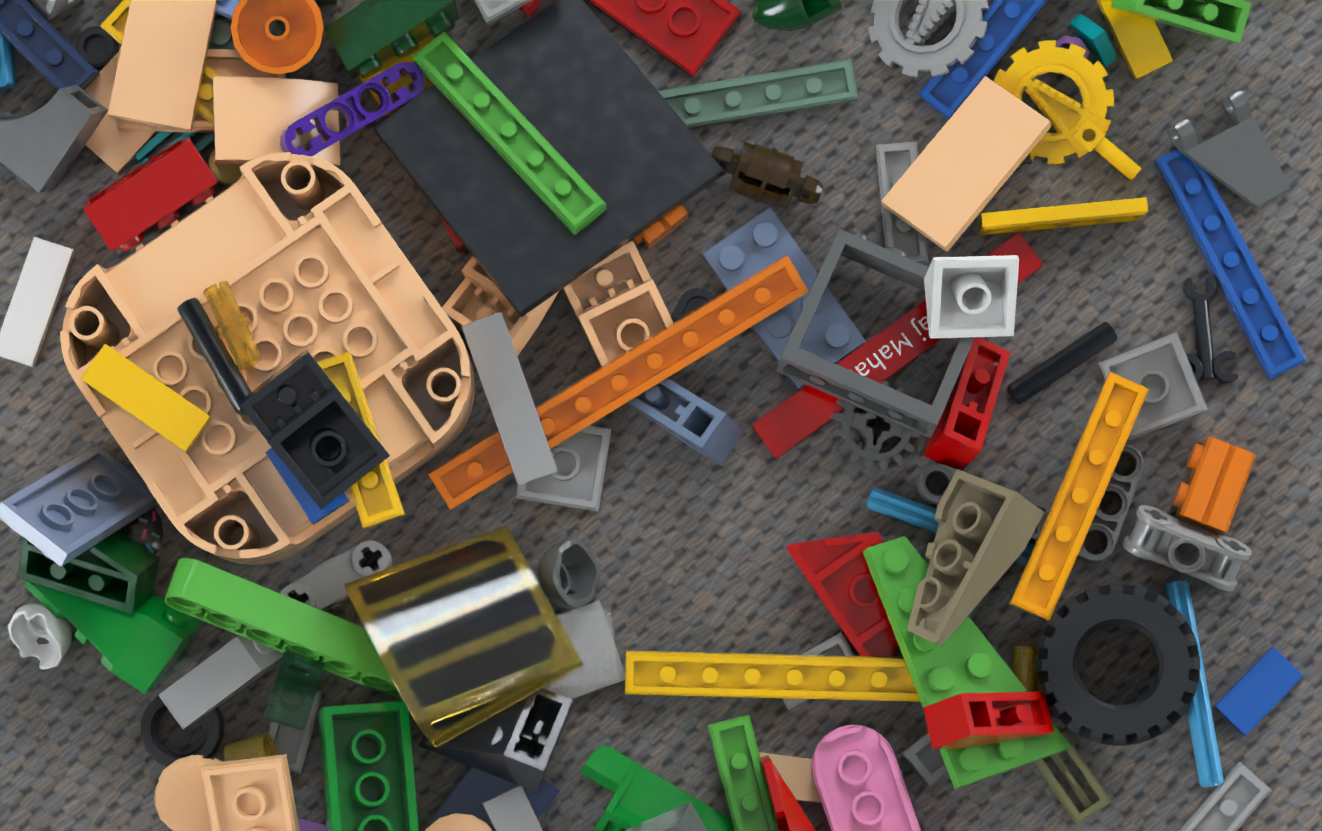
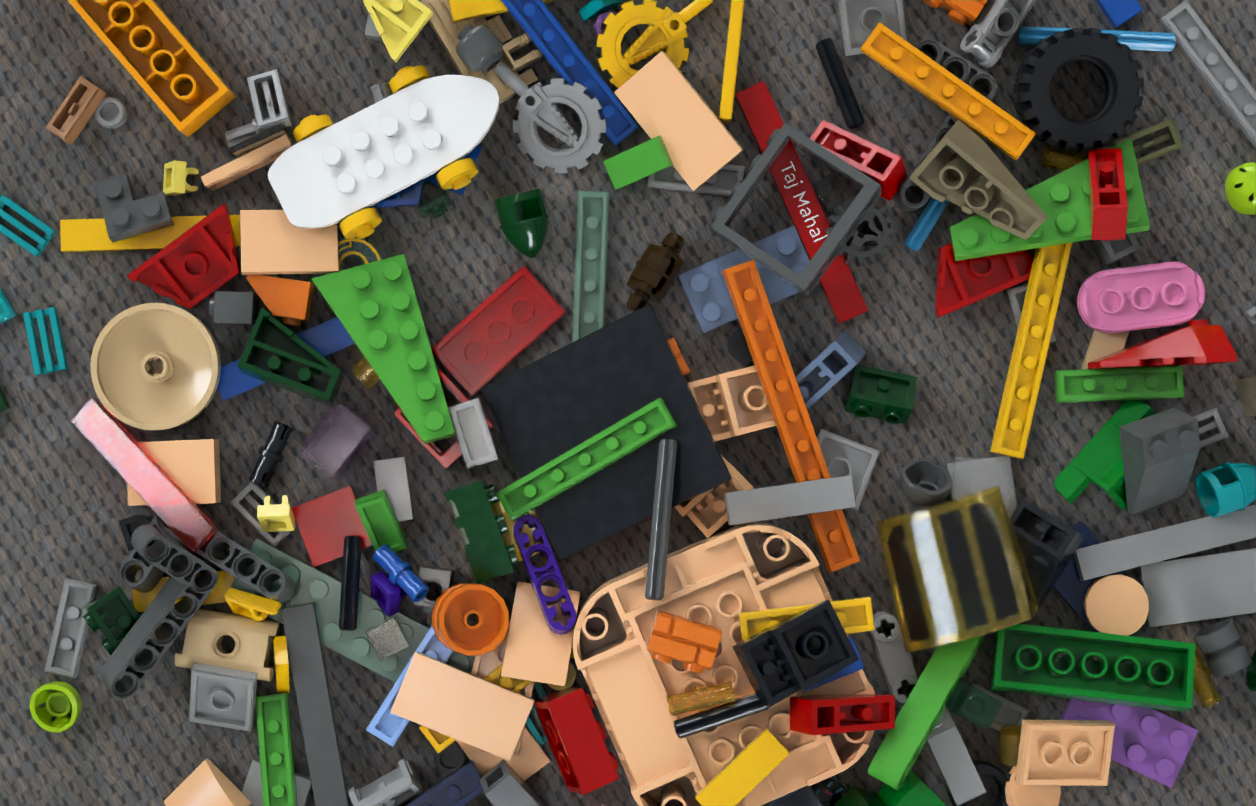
camera: 70 degrees left, 5 degrees up
white slope [924,255,1019,338] -> none
none -> bright green tile [603,135,673,190]
none -> dark grey axle [645,439,677,601]
none -> orange brick [647,610,722,673]
none -> red slope [790,694,895,735]
none -> dark green bracket [845,364,917,424]

